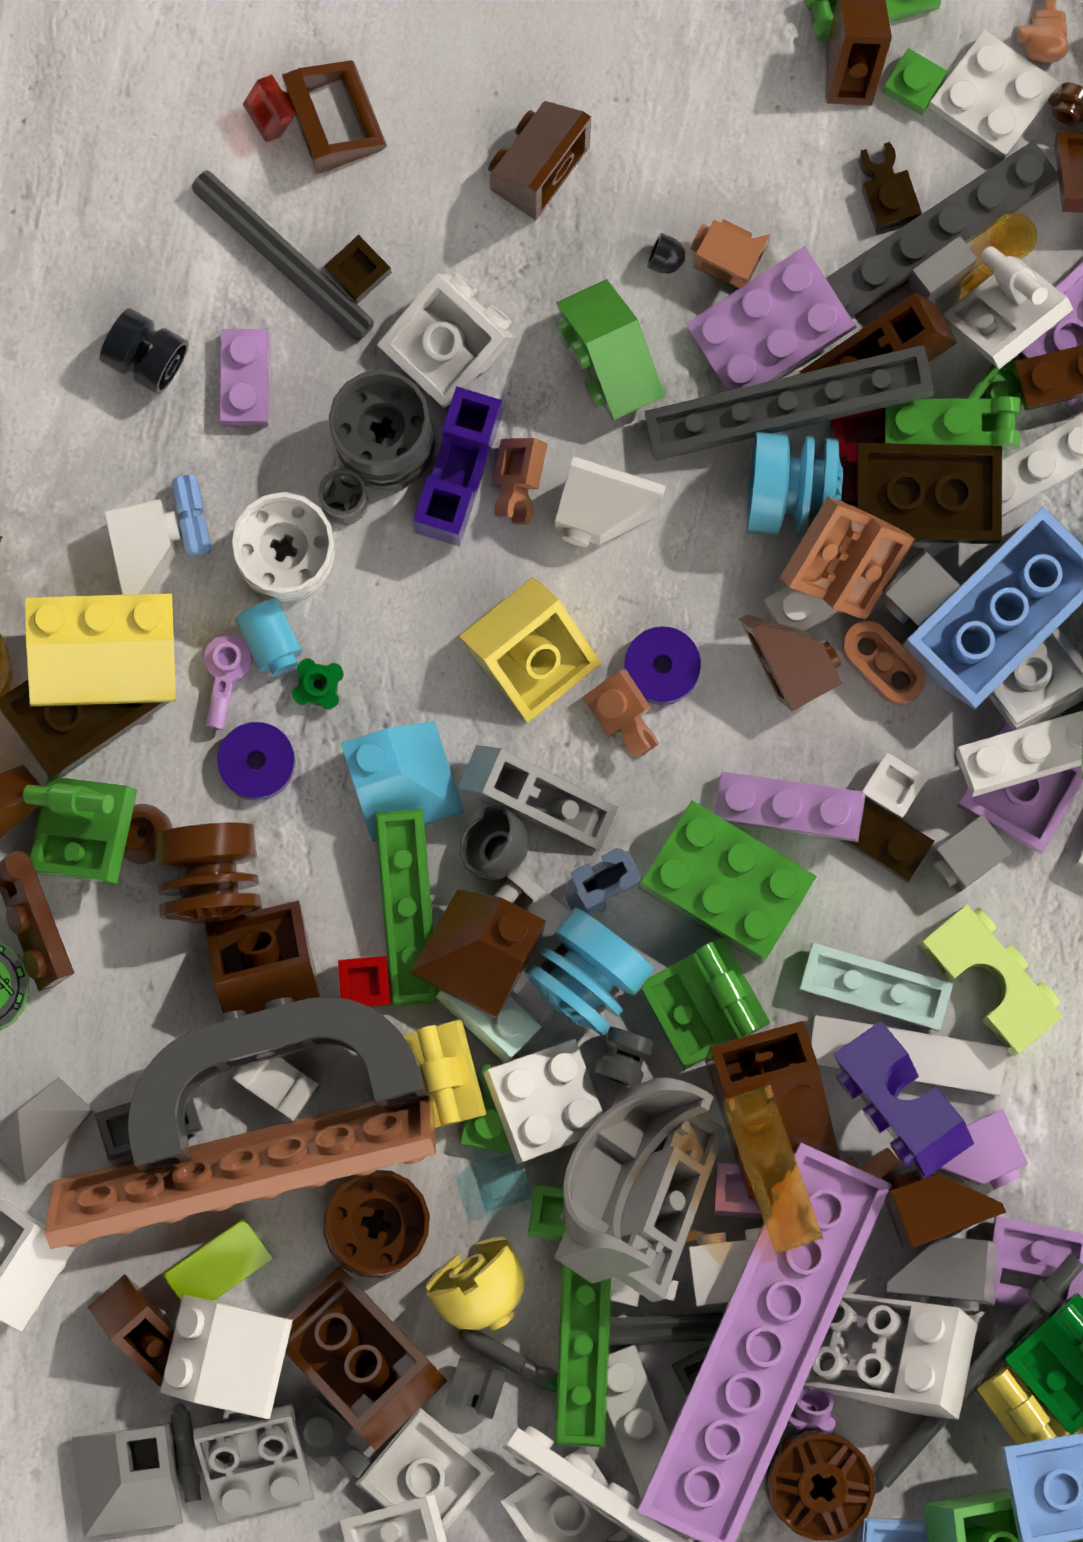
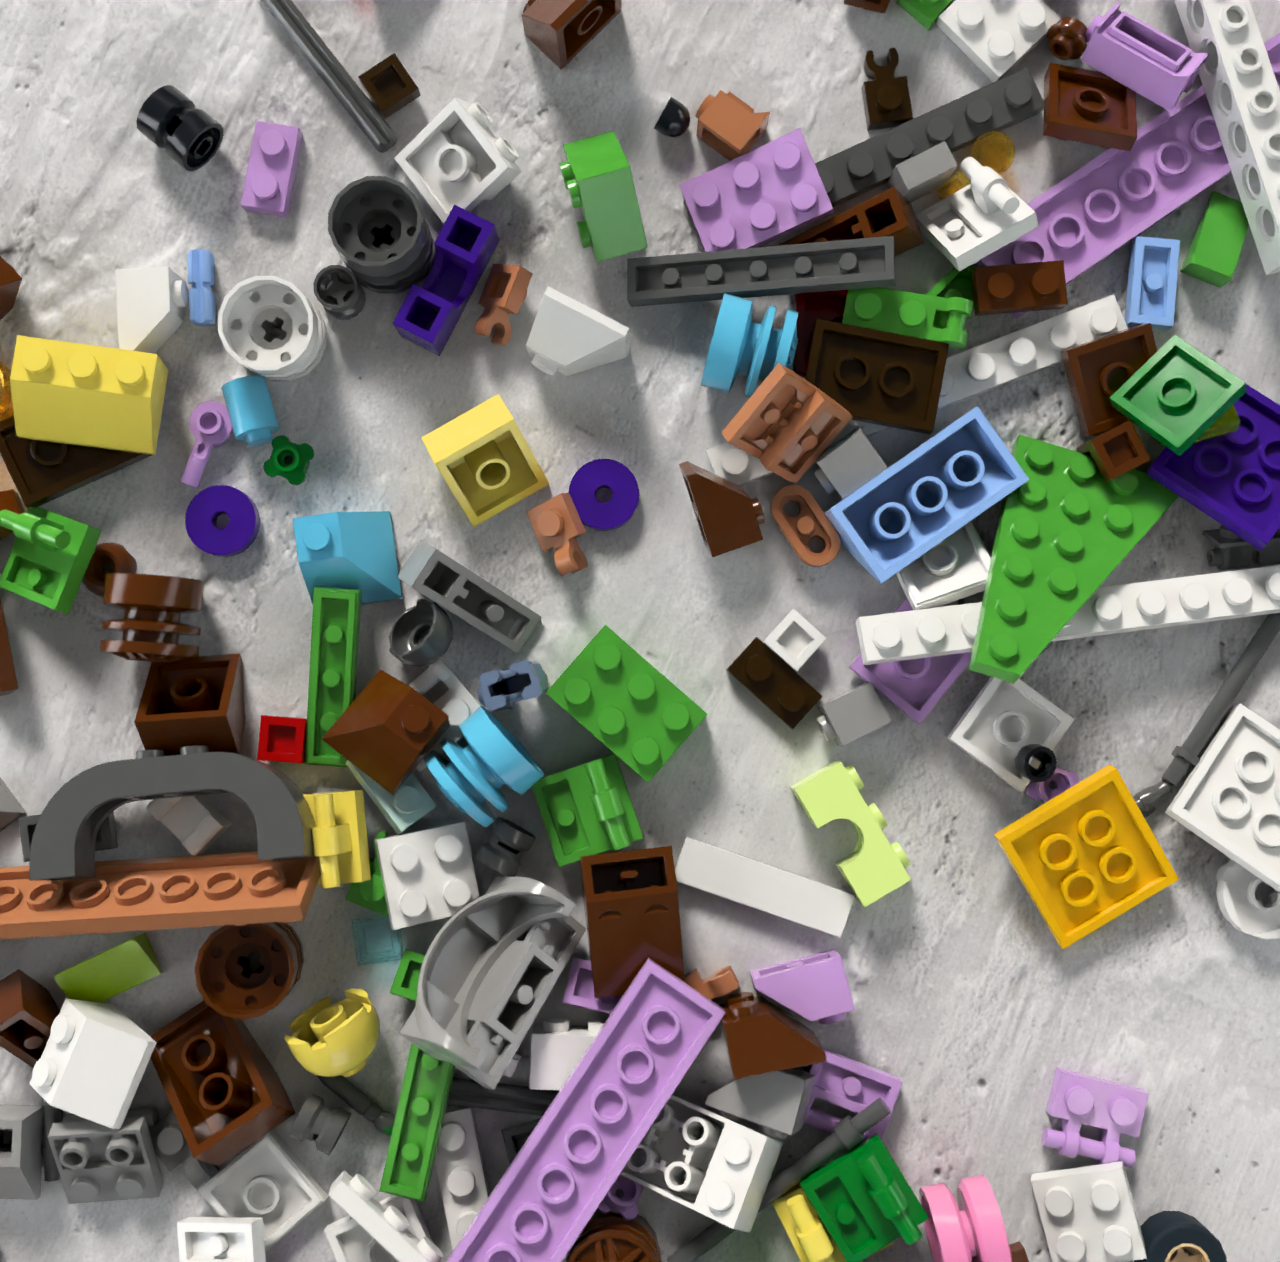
camera: 10 degrees right, 5 degrees up
lavender plate [714,771,866,842] -> none
clear yellow slope [724,1084,823,1254] -> none
light aqua plate [798,943,953,1031] -> none
dark purple arch [833,1021,974,1178] -> none

